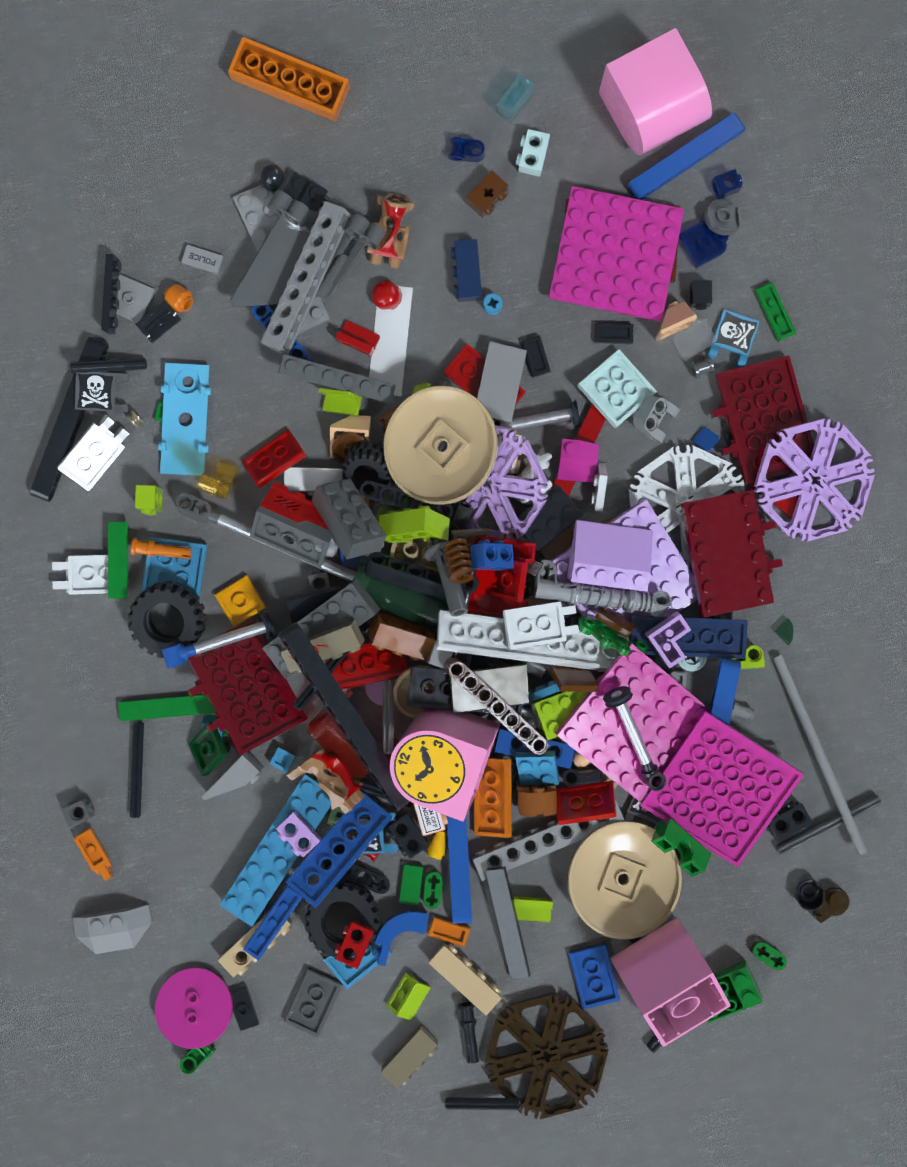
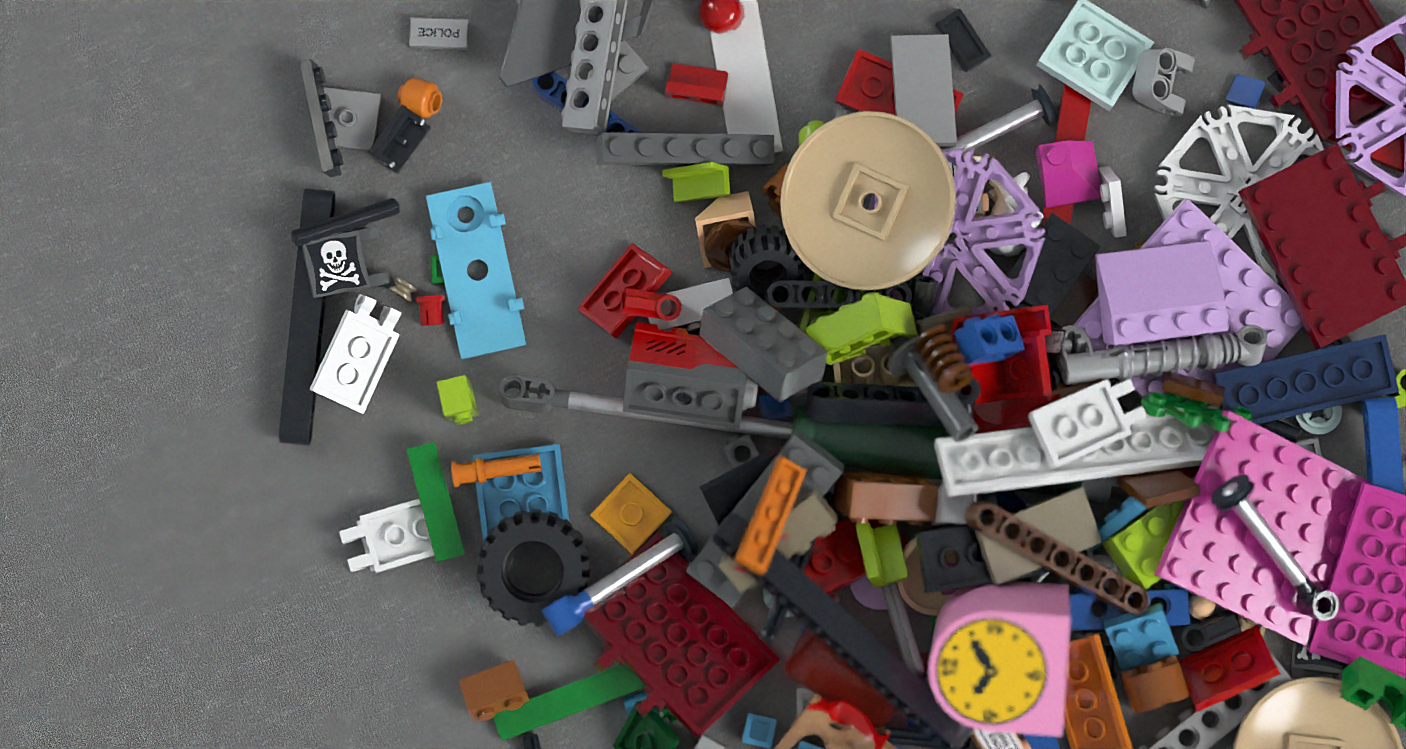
camera: 10 degrees left, 5 degrees down
clear yellow beam [197,460,239,500] -> none
lavender brick [644,612,691,668] -> none
none -> red bush [415,295,445,326]
none -> dark orange brick [458,659,530,722]
none -> red piece [620,288,682,321]
none -> orange tile [735,456,807,575]
none -> lime panel [856,523,909,588]

